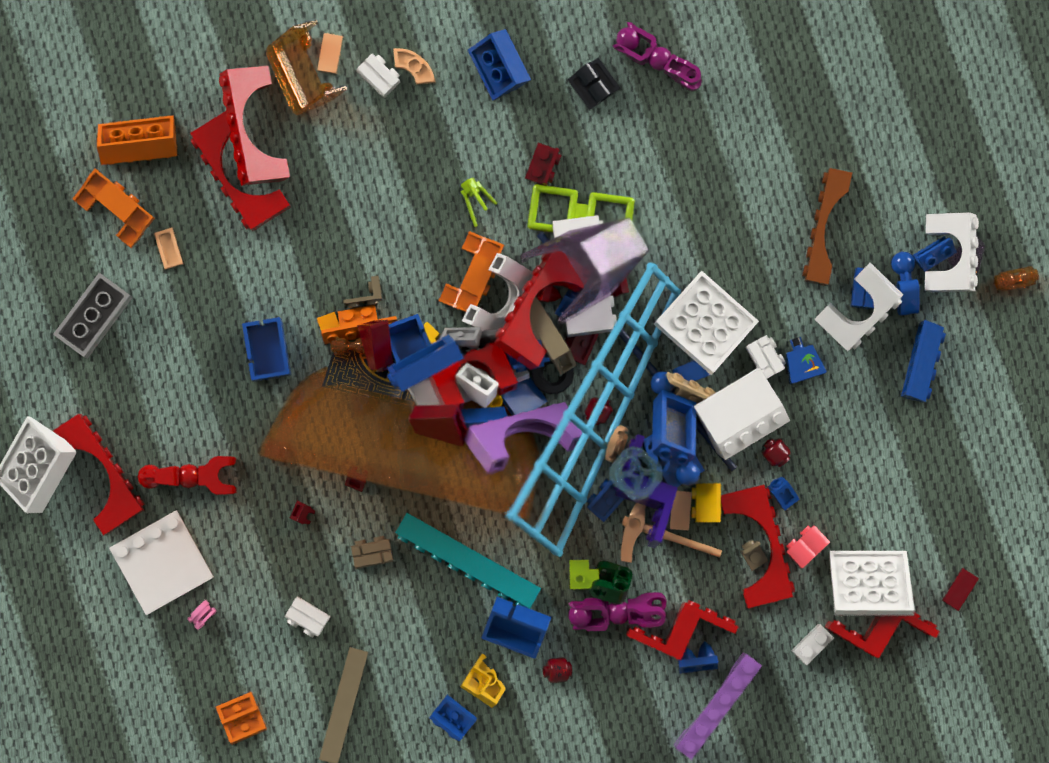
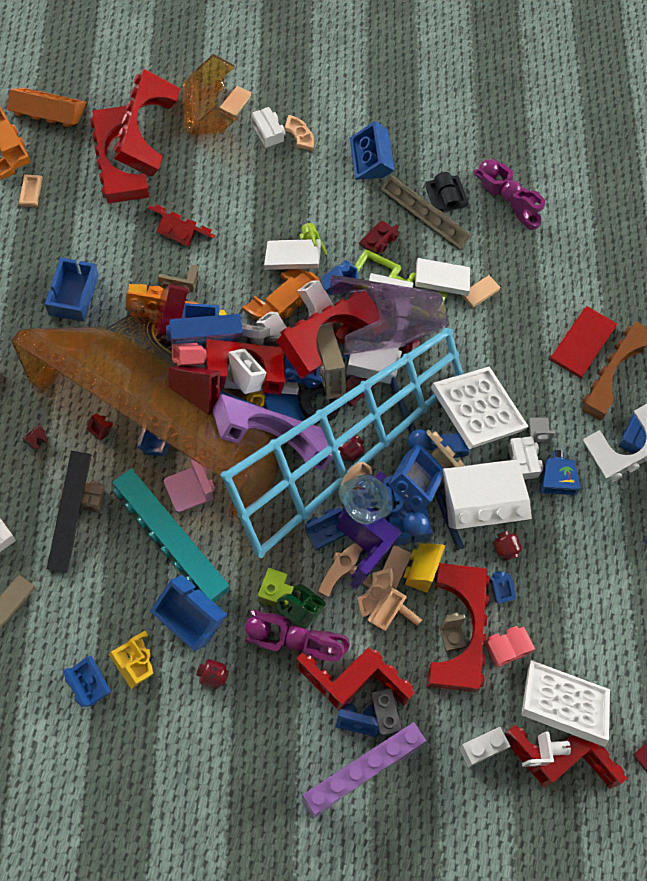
camera: 15 degrees right, 20 degrees down
none -> black tile [46,450,92,573]
none -> red bracket [148,204,216,247]
none -> lavender bracket [164,457,215,513]
none -> coral brick [172,343,207,366]
none -> white tile [264,239,321,270]
none -> blue brick [322,260,358,295]
none -> light nougat tile [357,568,393,617]
none -> light nougat tile [368,586,407,631]
none -> dark grey bracket [371,689,402,737]
none -> dark tan tile [381,175,472,250]
none -> white tile [415,258,470,296]
none -> light nougat tile [461,275,501,308]
none -> white bracket [522,732,571,767]
none -> light grey bracket [529,418,555,442]
none -> red tile [549,305,617,378]

